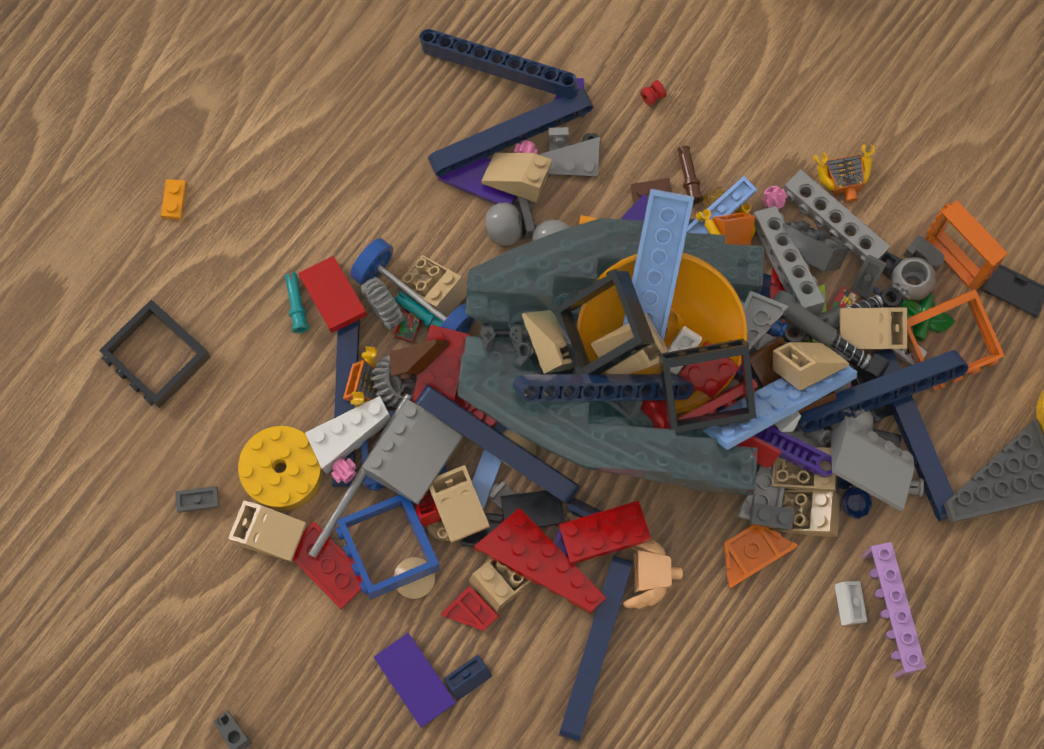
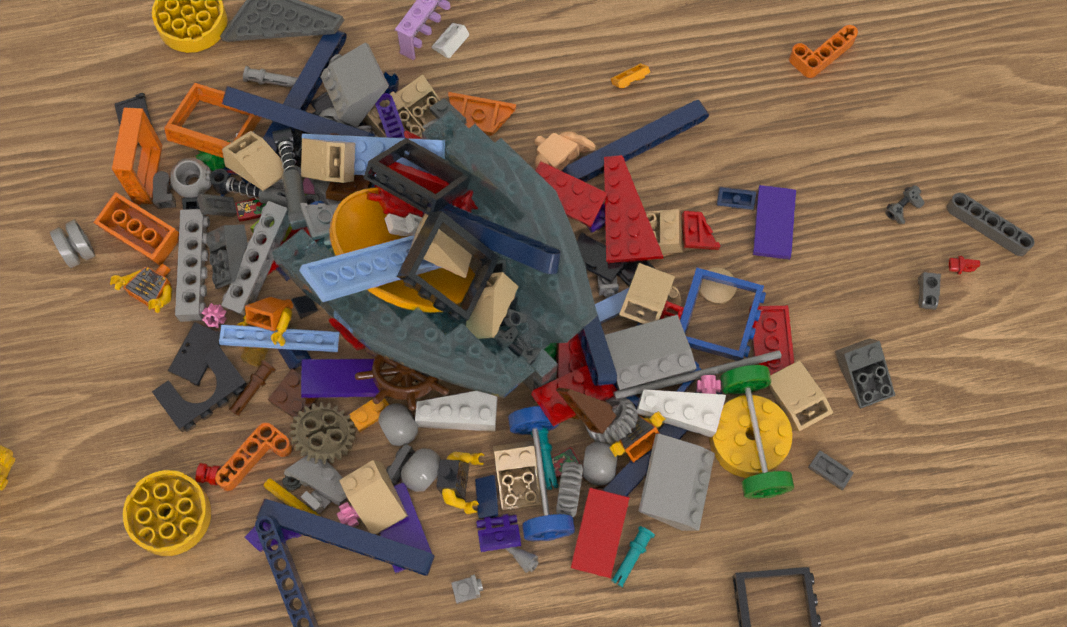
camera: 140 degrees left, 5 degrees down
none -> light grey wheel [50,219,96,268]
none -> orange brick [93,192,179,266]
none -> yellow brick [123,470,211,556]
none -> black arch [152,345,247,433]
none -> black door [168,322,220,386]
none -> orange beam [215,423,293,491]
none -> light grey pin [243,66,298,88]
none -> yellow axle [263,478,320,516]
none -> dark tan gear [290,402,356,465]
none -> torso [437,452,485,514]
none -> light grey bracket [451,574,483,604]
none -> dark blue slope [475,475,499,519]
none -> dark purple plate [476,514,521,552]
none -> light grey cone [505,547,539,573]
none -> light grey piece [583,441,617,486]
none -> light orange plate [610,63,650,88]
none -> light grey slope [638,433,715,531]
none -> green axle [720,365,795,499]
none -> dark grey slope [835,338,896,409]

